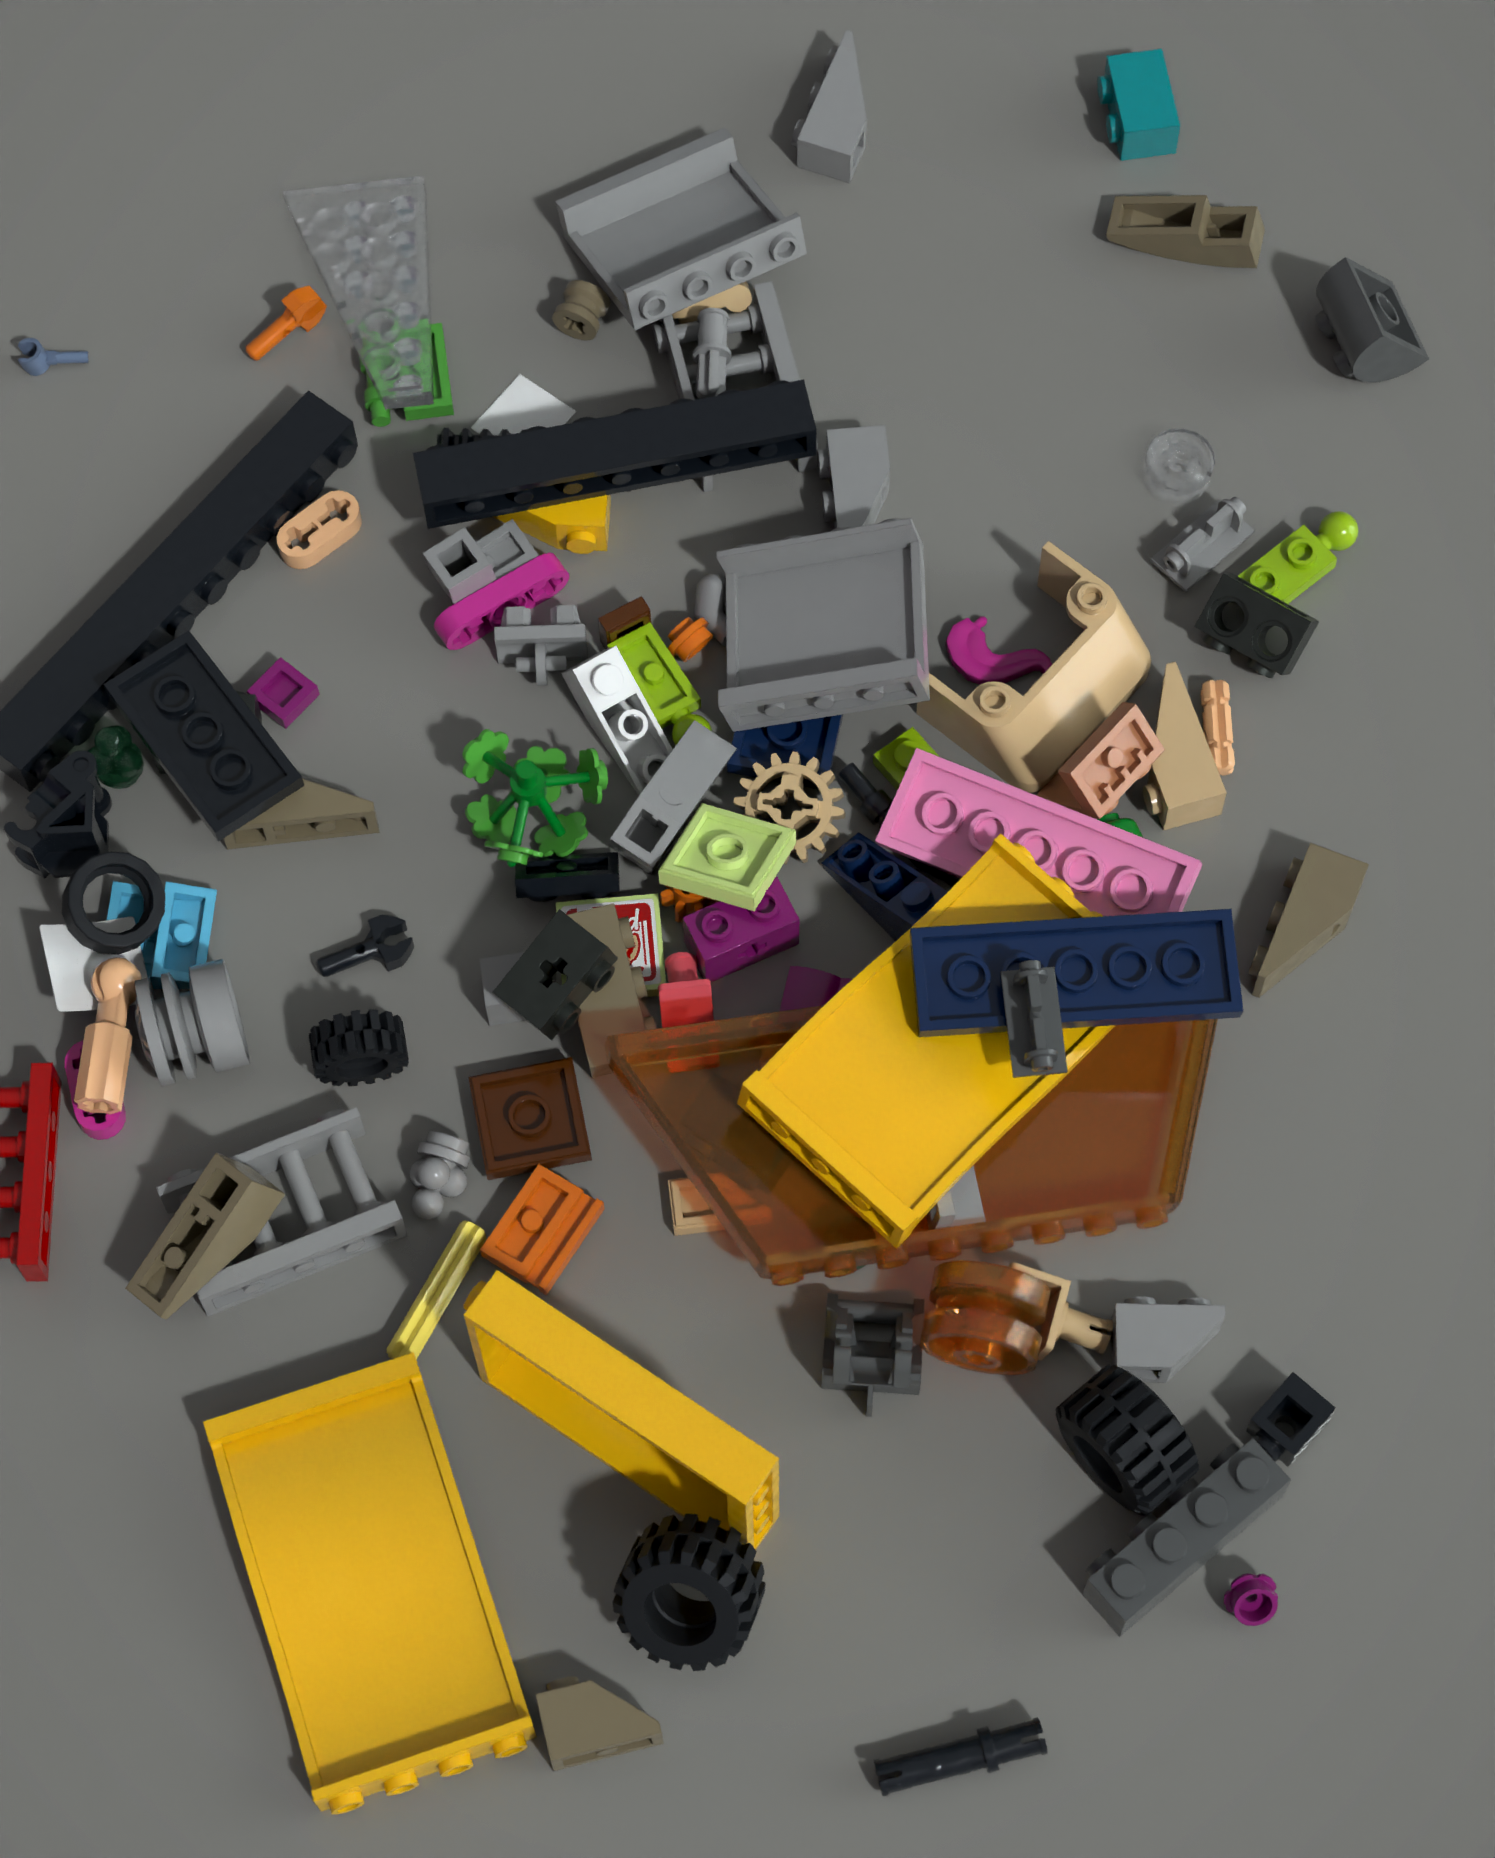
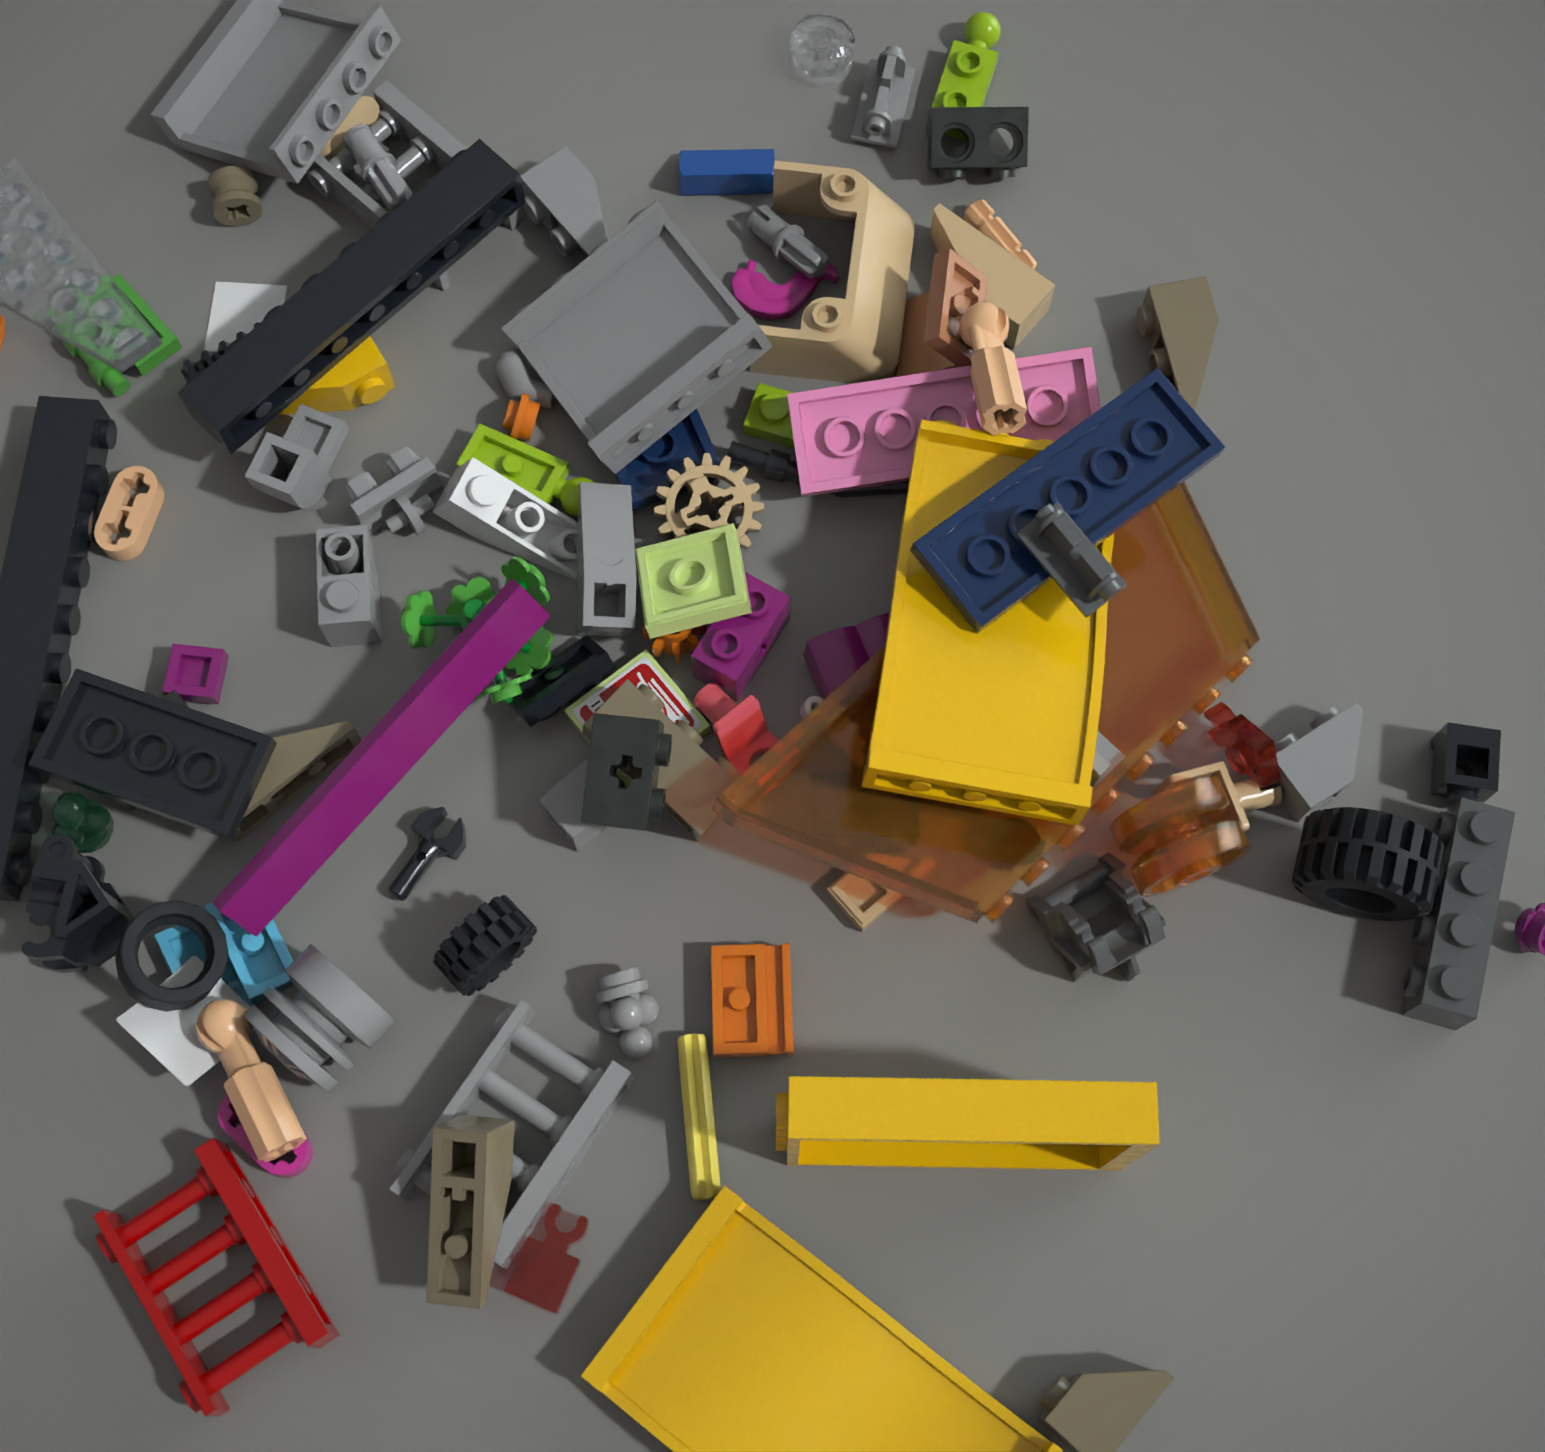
camera: 35 degrees left, 5 degrees up
dark pink beam [434,553,569,650] -> none
reddish brown plate [468,1057,592,1180] -> none
reddish brown tile [598,596,651,649] -> none
black tyre [612,1513,766,1671] -> none
dark blue slope [821,832,948,941] -> none
black pin [873,1717,1048,1797] -> none
none -> magenta tile [212,578,551,937]
none -> light grey slope [316,524,382,647]
none -> clear red plate [504,1203,589,1314]
none -> blue slope [679,149,775,195]
none -> light grey axle [747,205,830,278]
none -> light nougat piece [959,301,1027,436]
none -> clear red plate [1203,702,1280,789]

